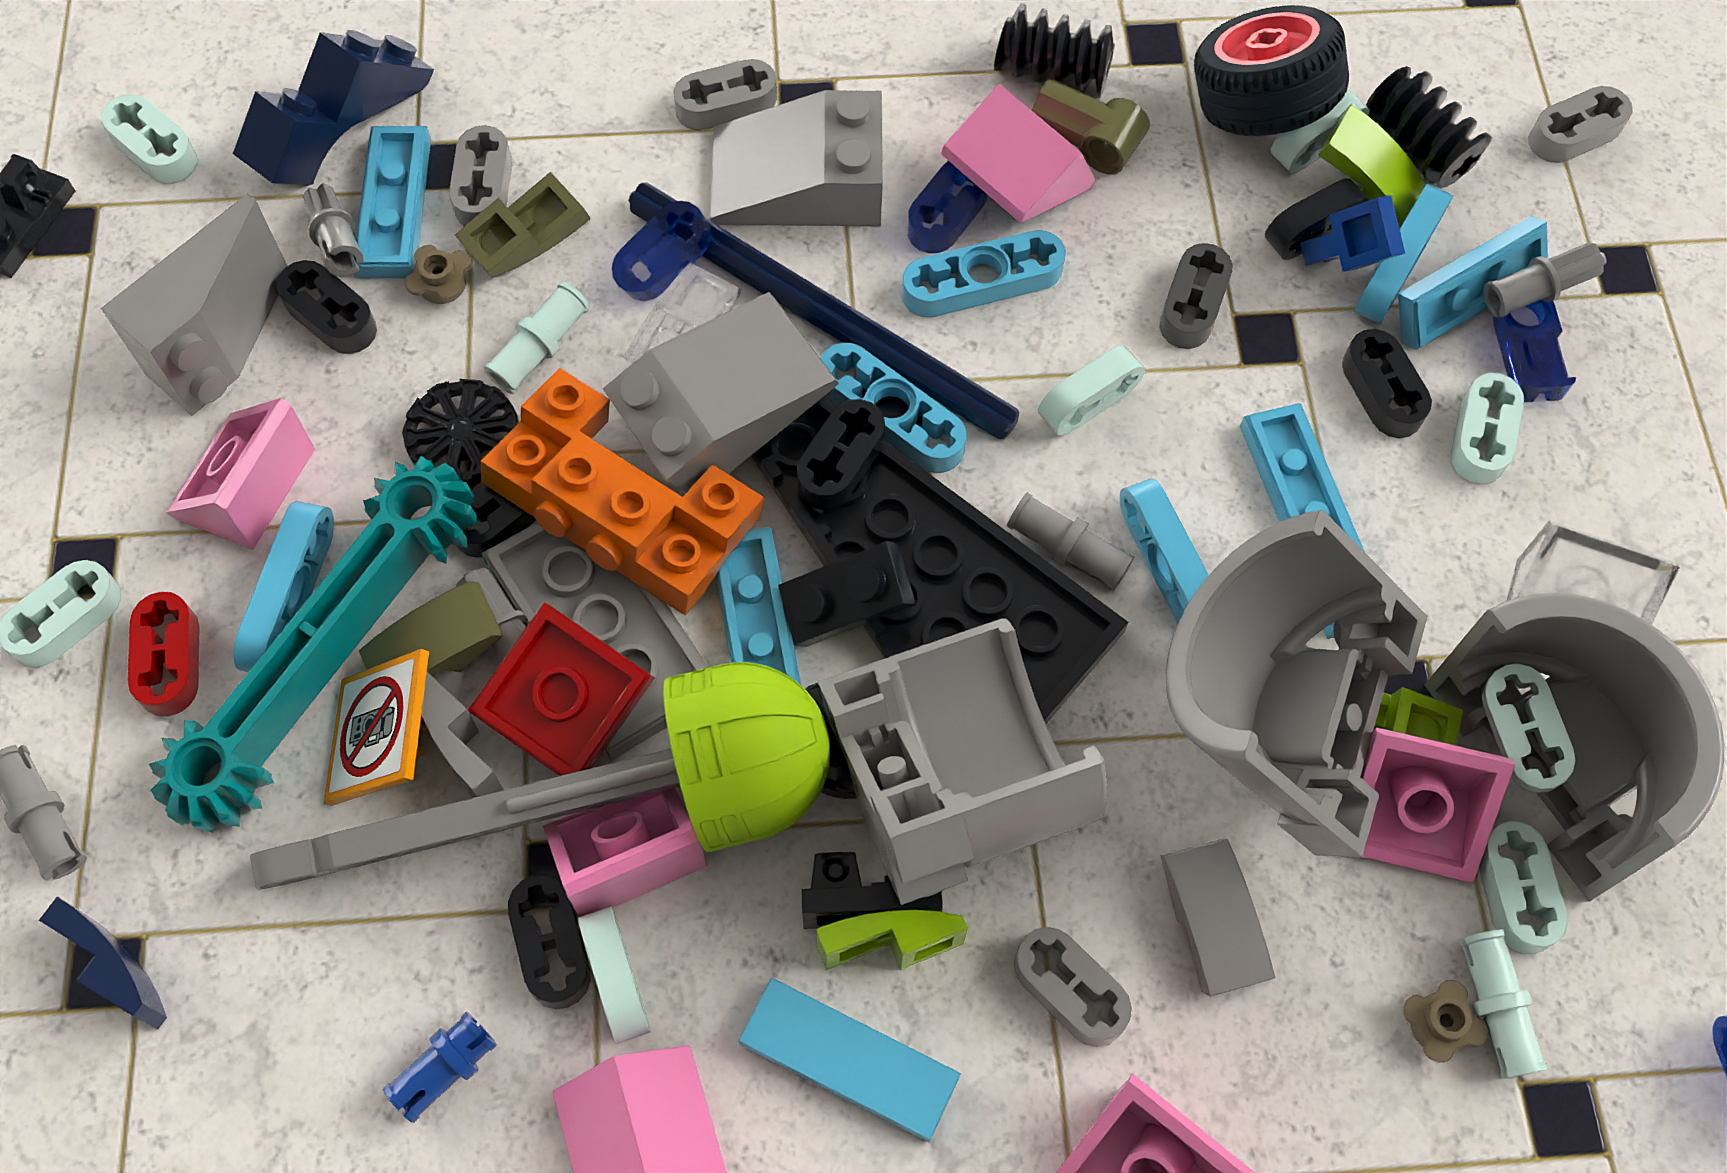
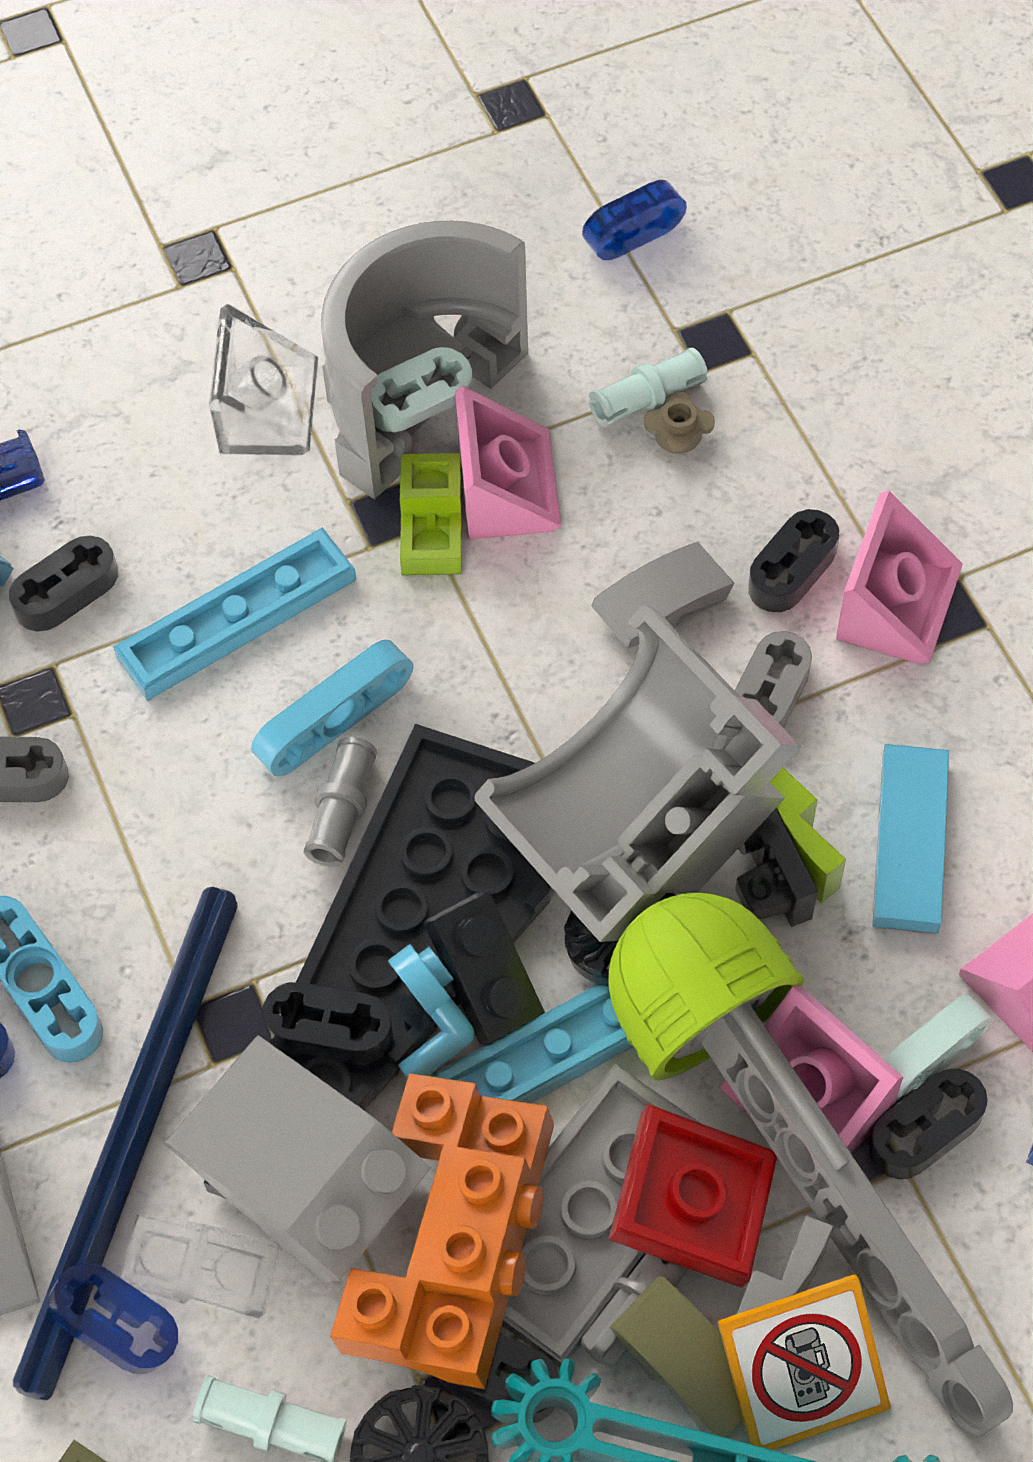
camera: 105 degrees left, 5 degrees down
medium azure beam [820,343,967,473] -> none
light aqua beam [1038,345,1145,436] -> none
light grey piece [1165,510,1428,857] -> none
light aqua beam [1451,373,1524,484] -> none
light aqua beam [1479,821,1568,954] -> none
none -> medium azure plate [388,944,474,1078]
none -> black beam [748,509,839,612]

